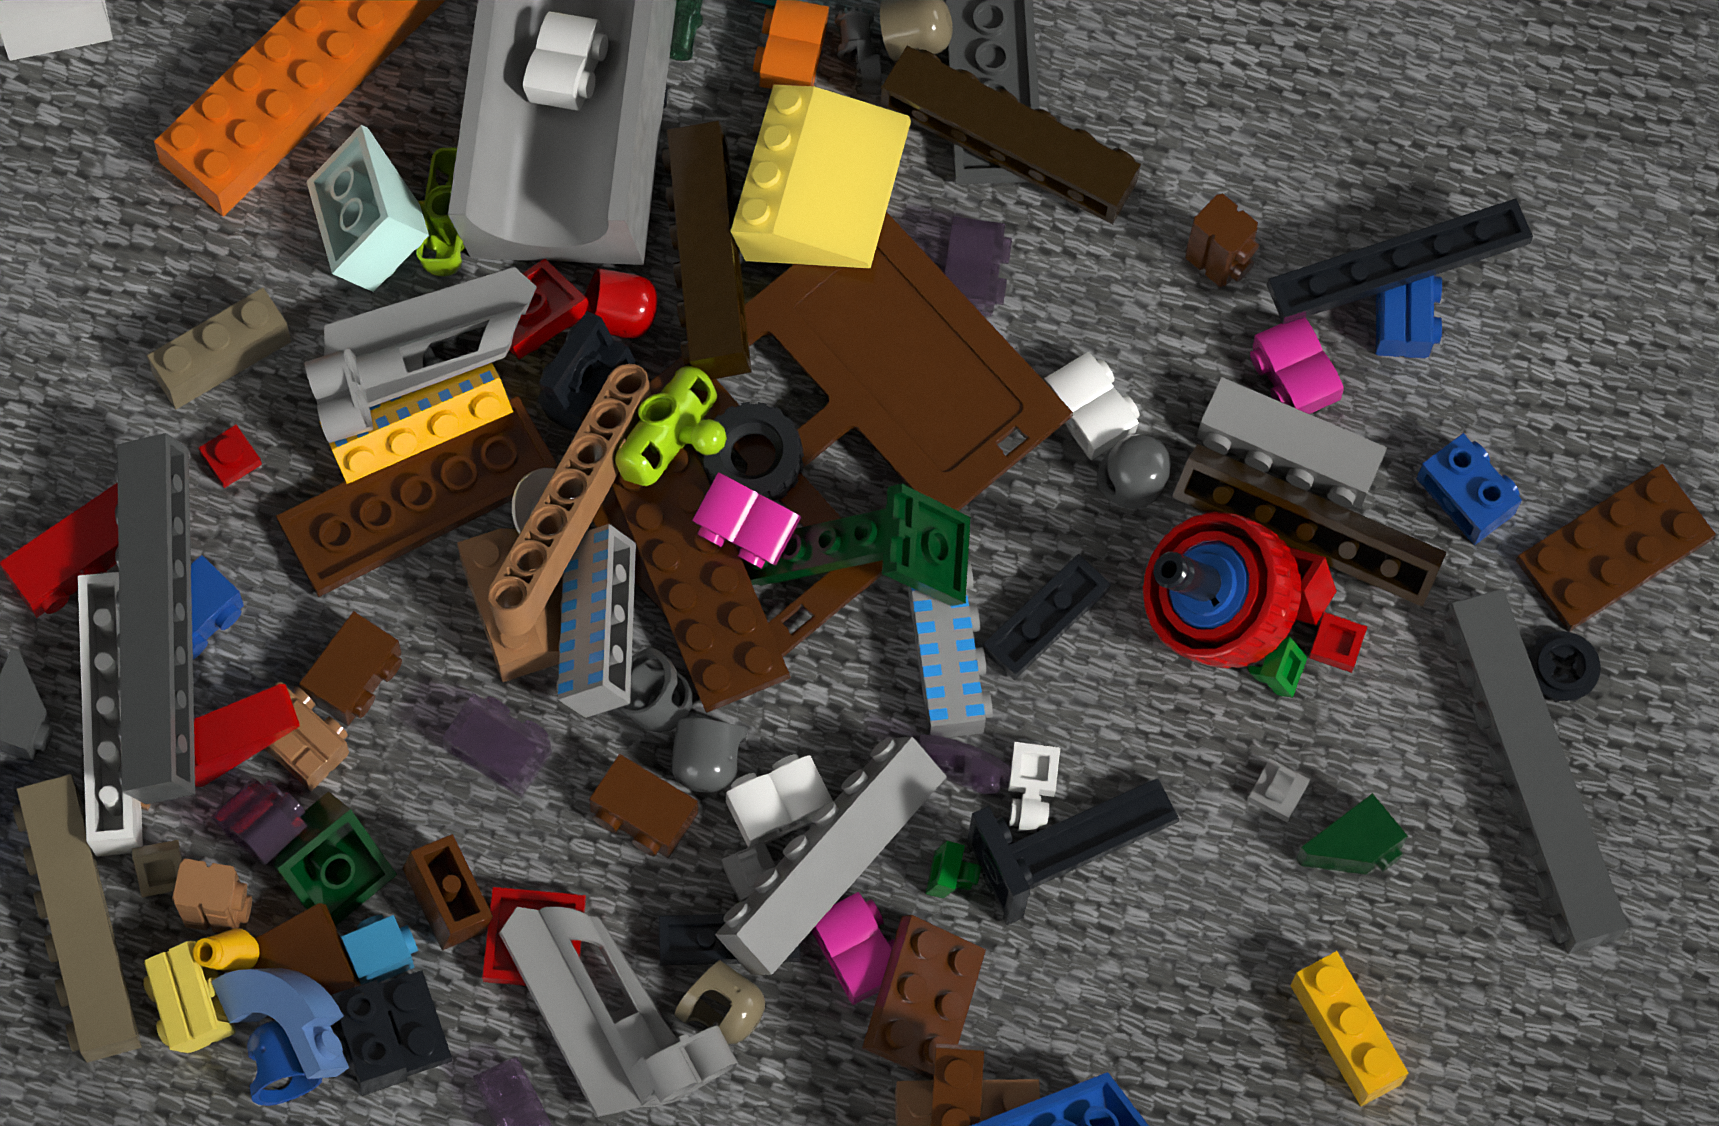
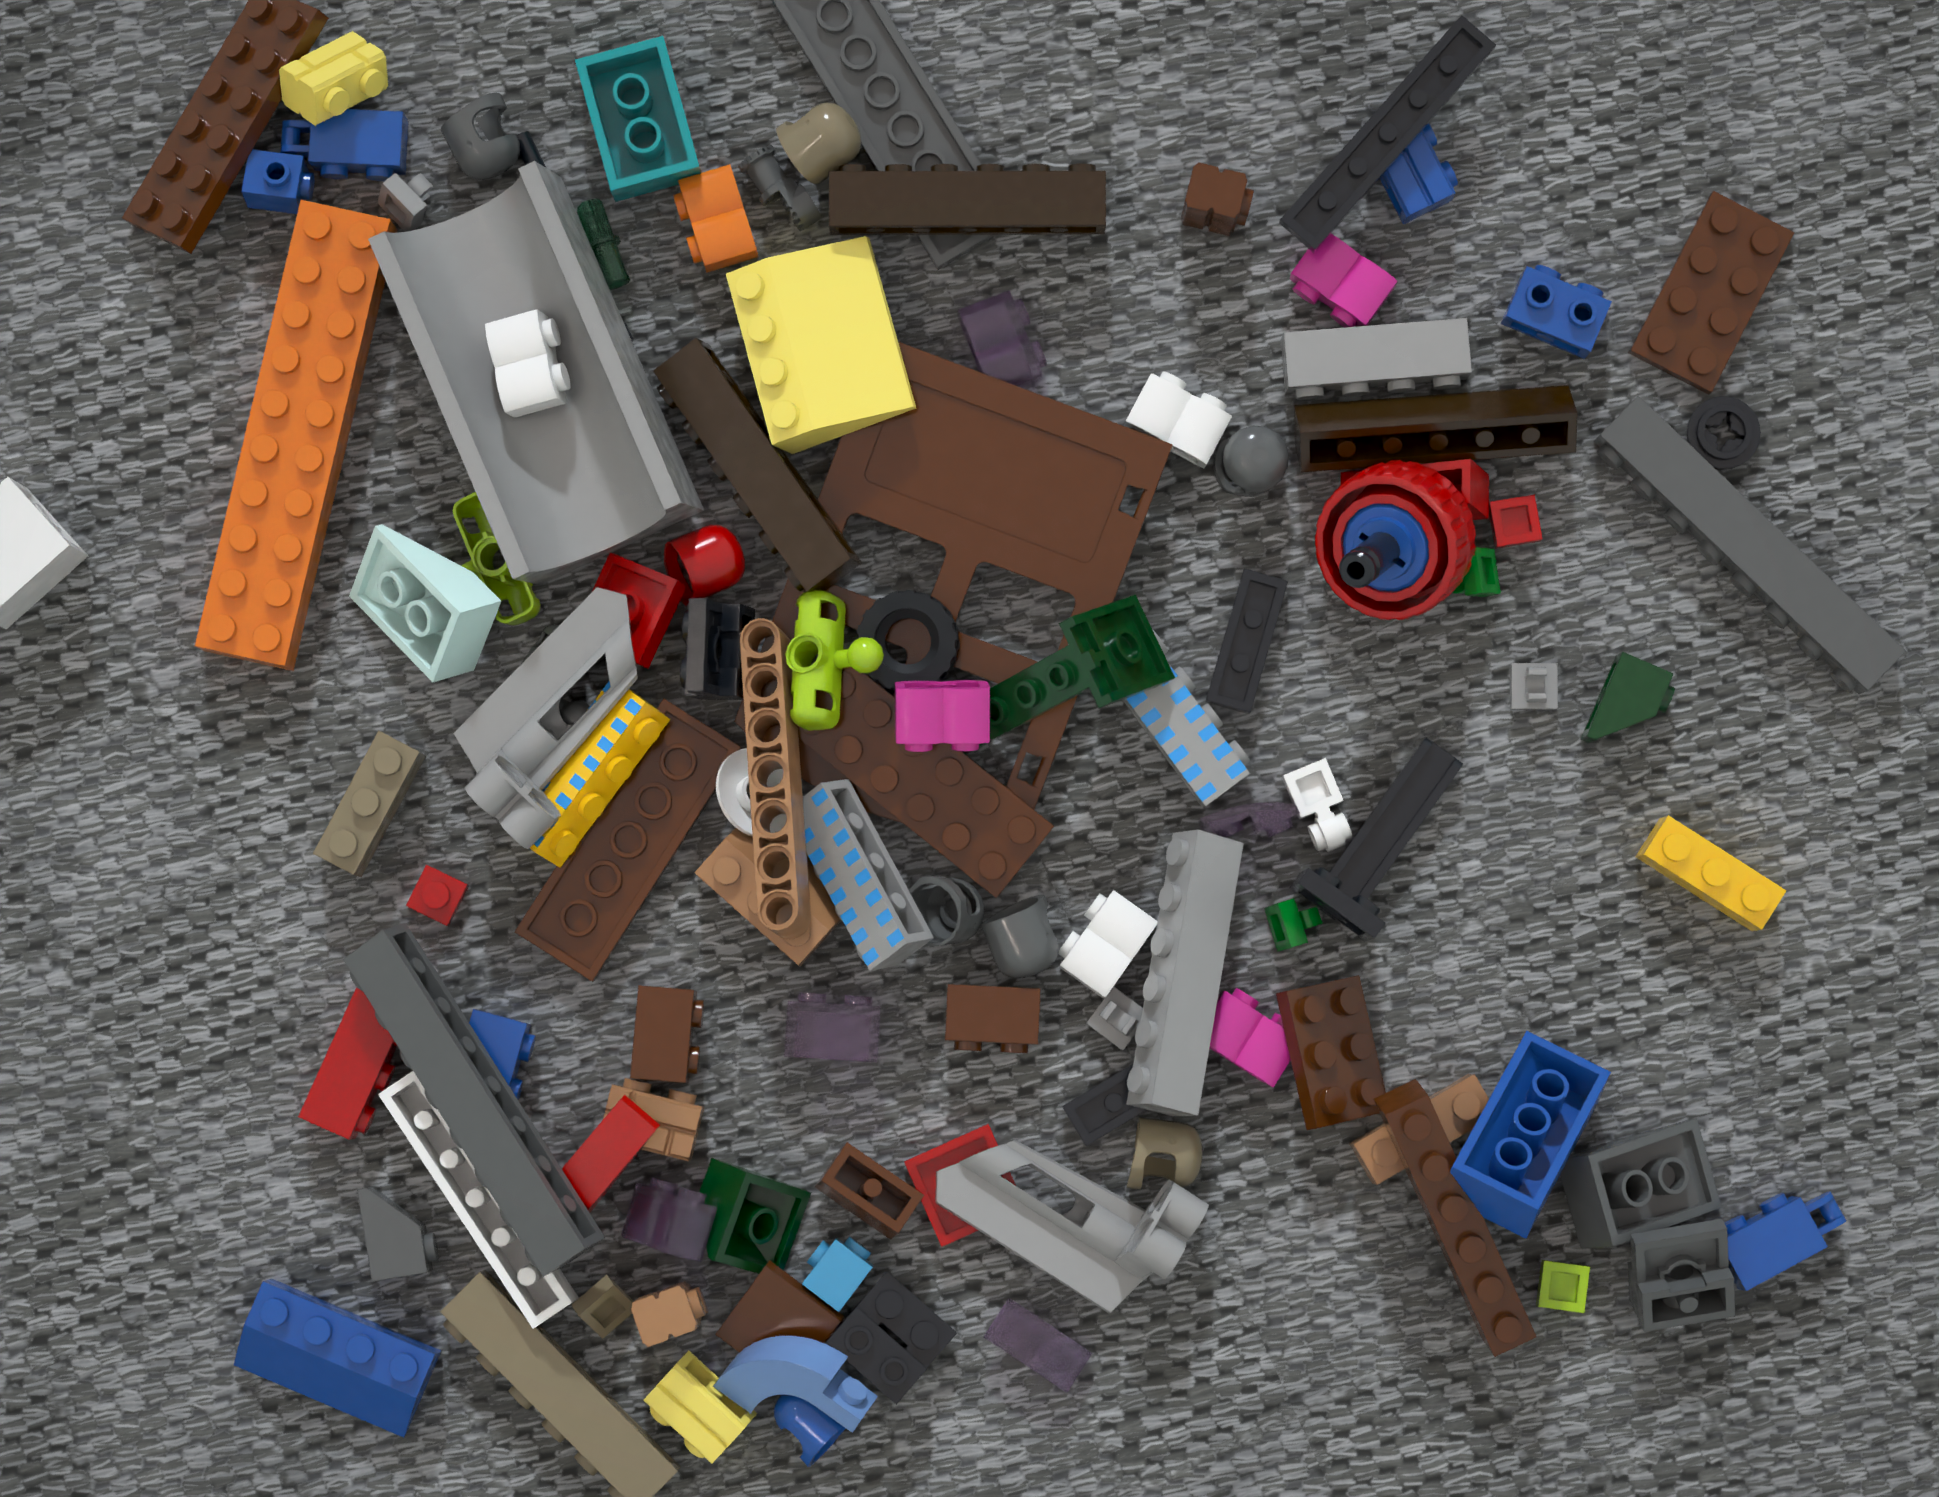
camera: 25 degrees left, 15 degrees up
yellow cone [193,928,259,973] -> none

